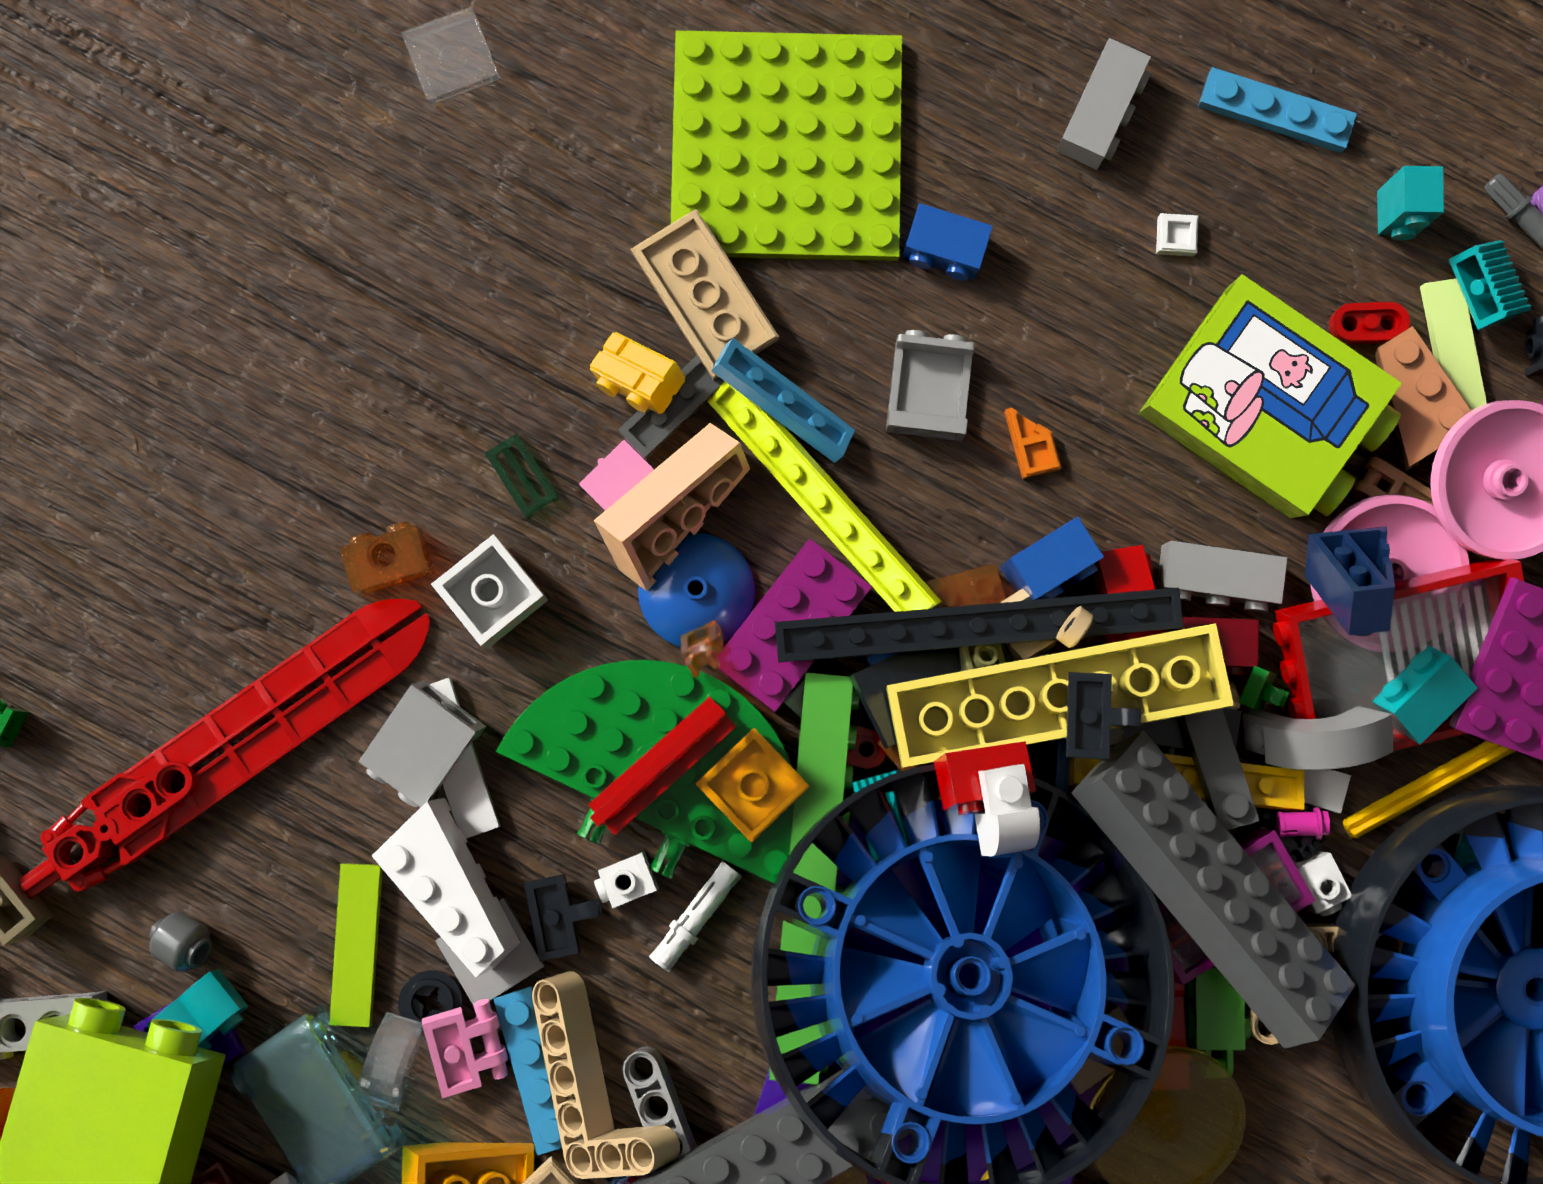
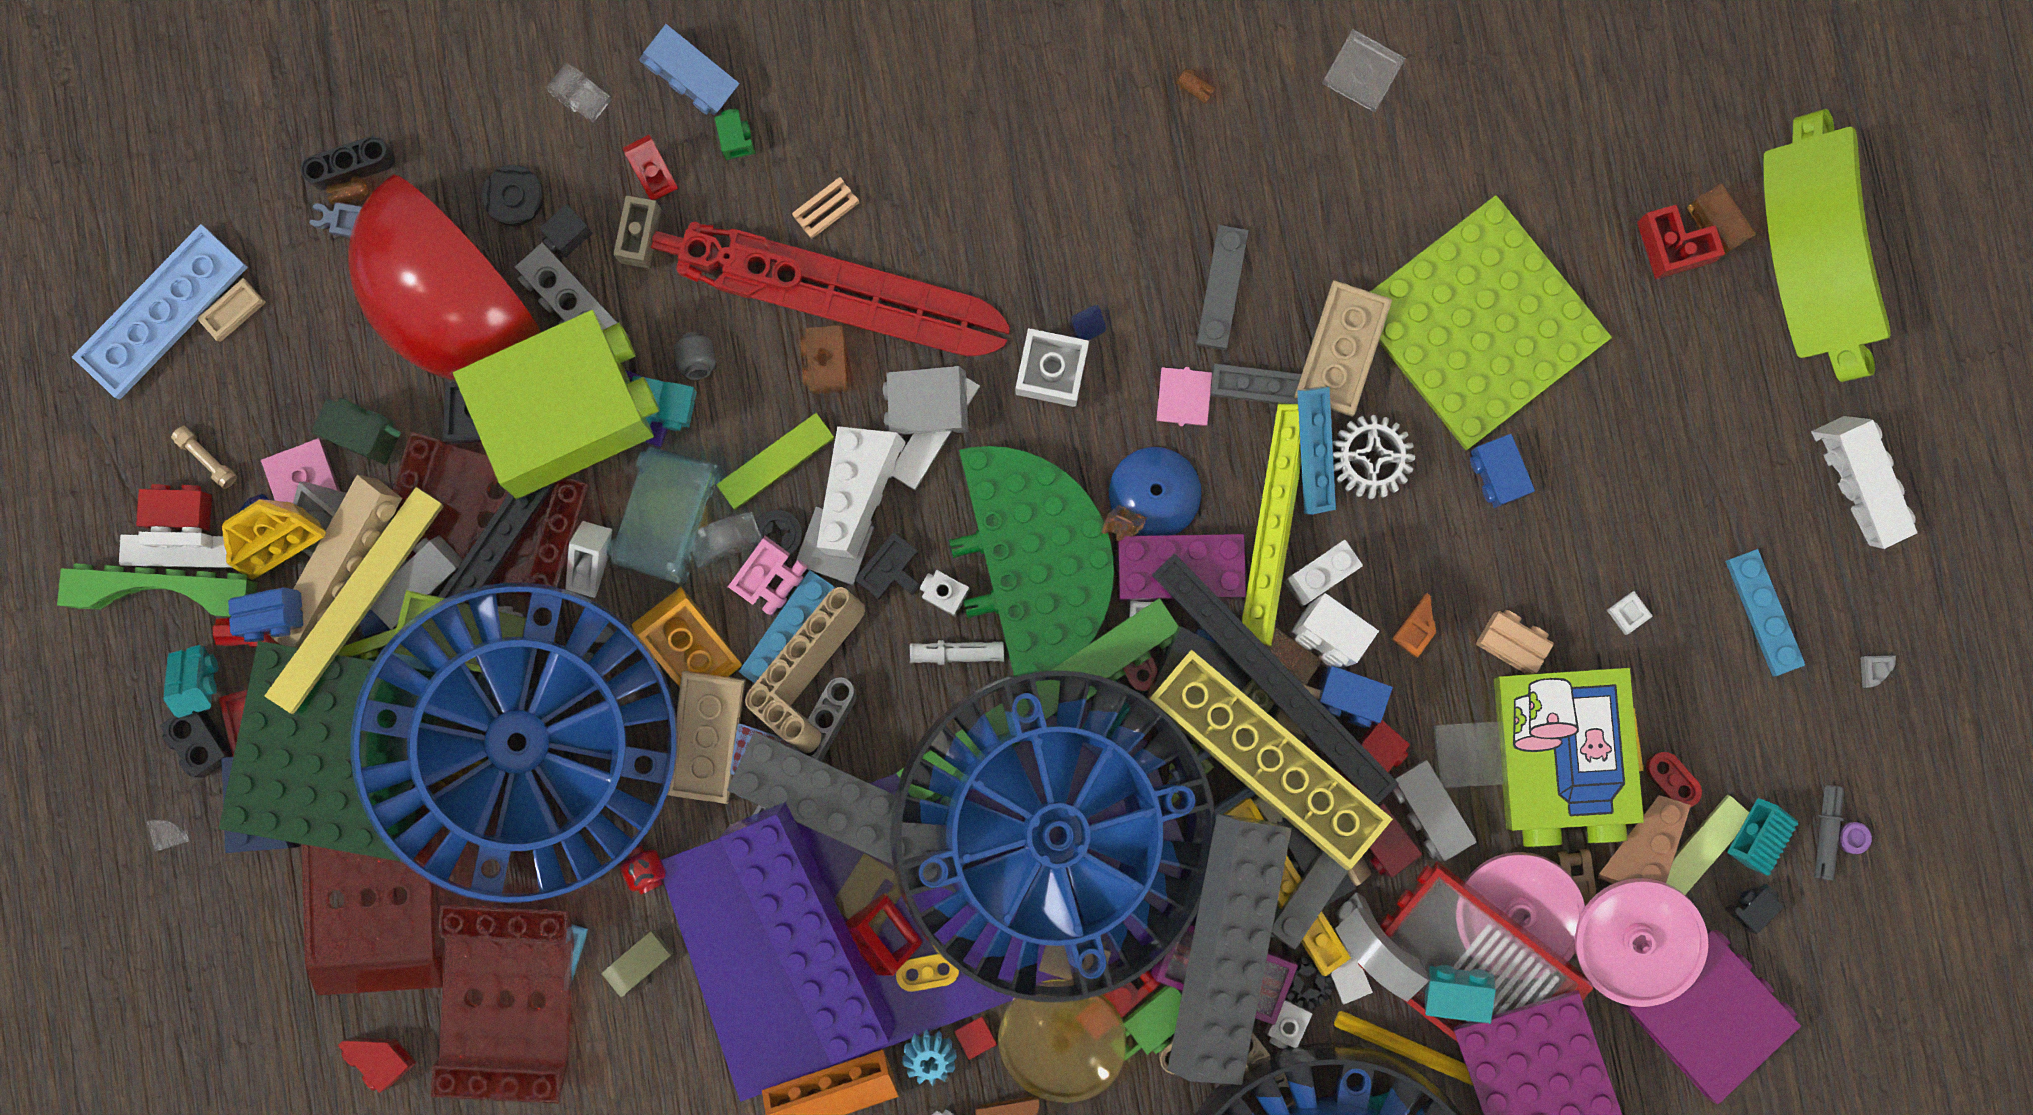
camera: 60 degrees right, 0 degrees up
clear orange brick [339,522,435,596] -> none
clear green tile [484,433,560,520] -> none
red fence [588,696,736,835] -> none
yellow brick [590,332,685,414] -> none
light nougat wedge [594,423,750,591] -> none
light orange tile [696,728,810,843] -> none
light grey panel [886,330,976,441] -> none
red brick [934,741,1036,815] -> none
white brick [974,764,1040,857] -> none
light grey brick [1056,38,1151,170] -> none
tan tile [1056,606,1093,648] -> none
black plate [1065,672,1141,760] -> none
green tile [1239,666,1290,710] -> none
dark pink pin [1276,807,1330,840] -> none
dark blue wedge [1305,526,1395,636] -> none
teal brick [1377,166,1444,240] -> none
none -> light nougat tile [792,177,859,239]
none -> clear orange brick [800,325,848,394]
none -> clear blue slope [1070,305,1106,340]
none -> clear orange pin [1176,68,1216,104]
none -> dark grey plate [1196,225,1249,351]
none -> white brick [1284,540,1363,607]
none -> white brick [1288,593,1379,669]
none -> white gear [1332,415,1415,499]
none -> clear tile [1434,722,1503,788]
none -> light nougat brick [1476,610,1554,675]
none -> light grey tile [1861,656,1896,688]

